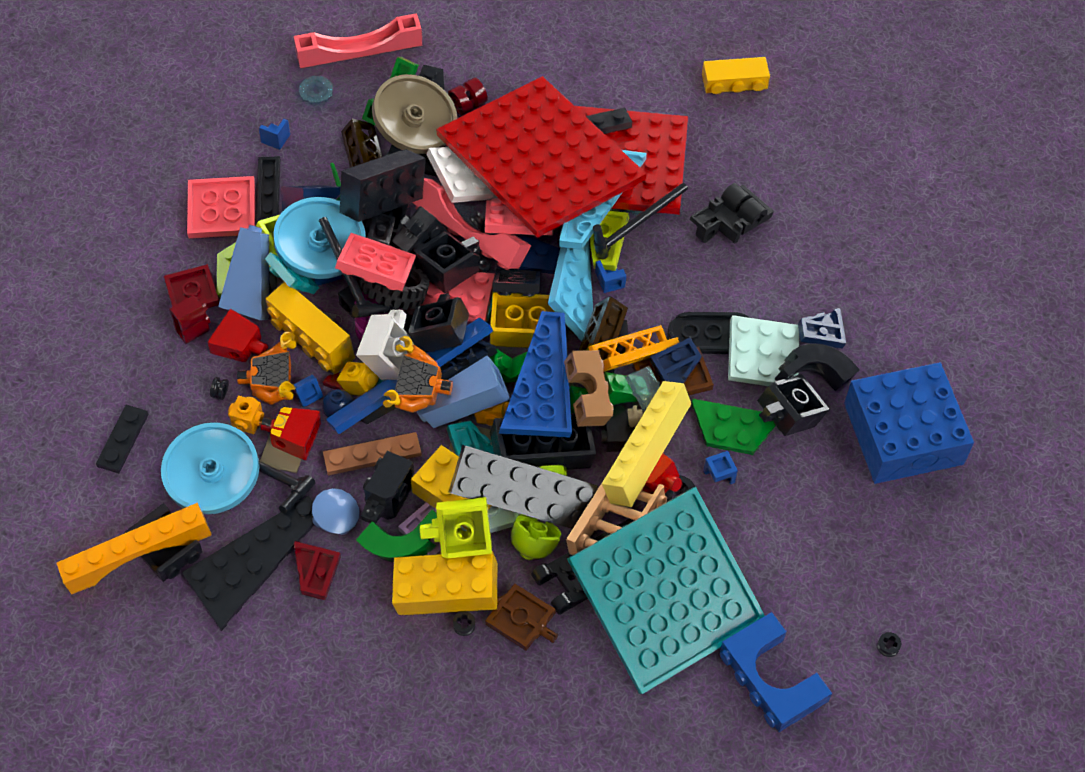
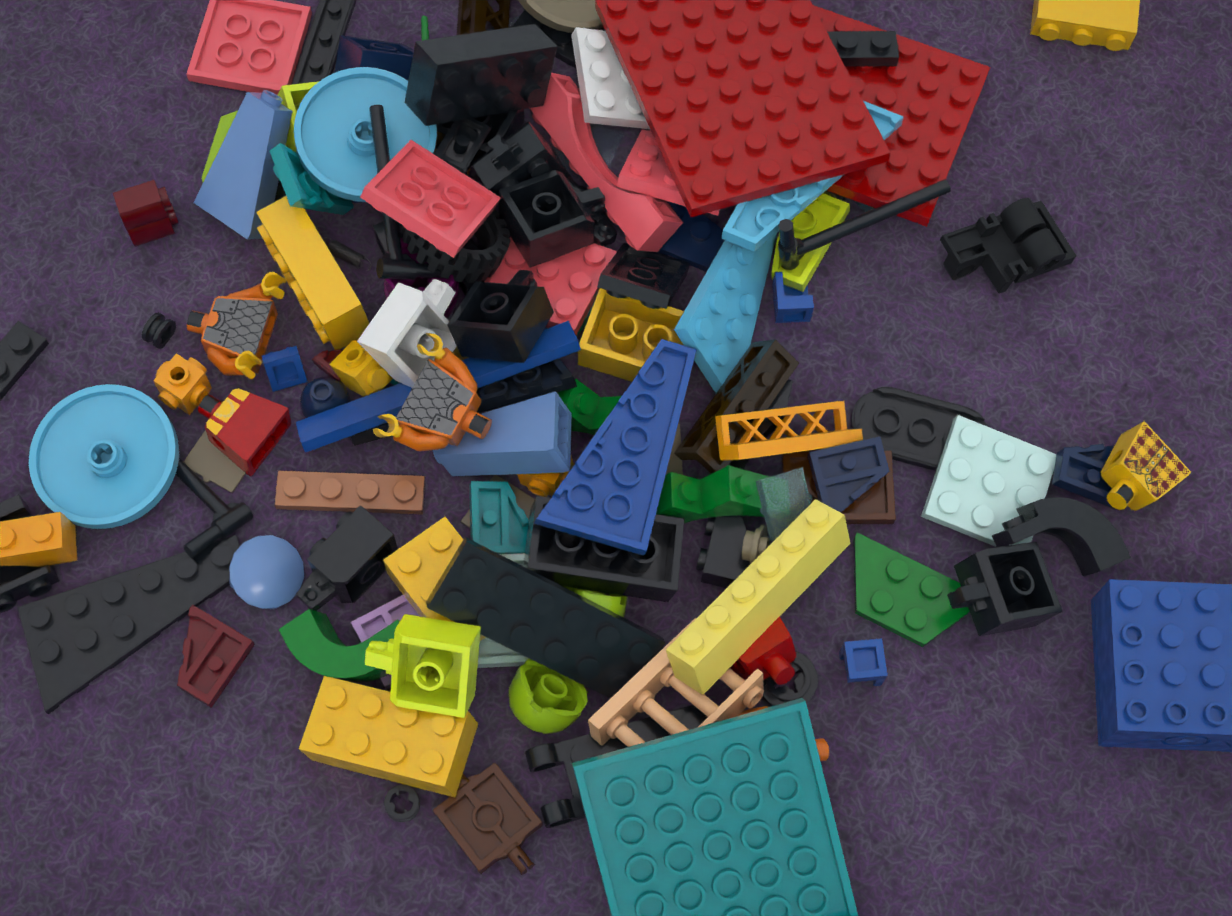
camera: 15 degrees right, 10 degrees up
dark red plate [164,264,219,308] -> none
red torso [208,309,268,363] -> none
black bush [469,211,485,232] -> none
medium nougat arch [564,350,613,427] -> none
none -> yellow torso [1101,421,1191,511]

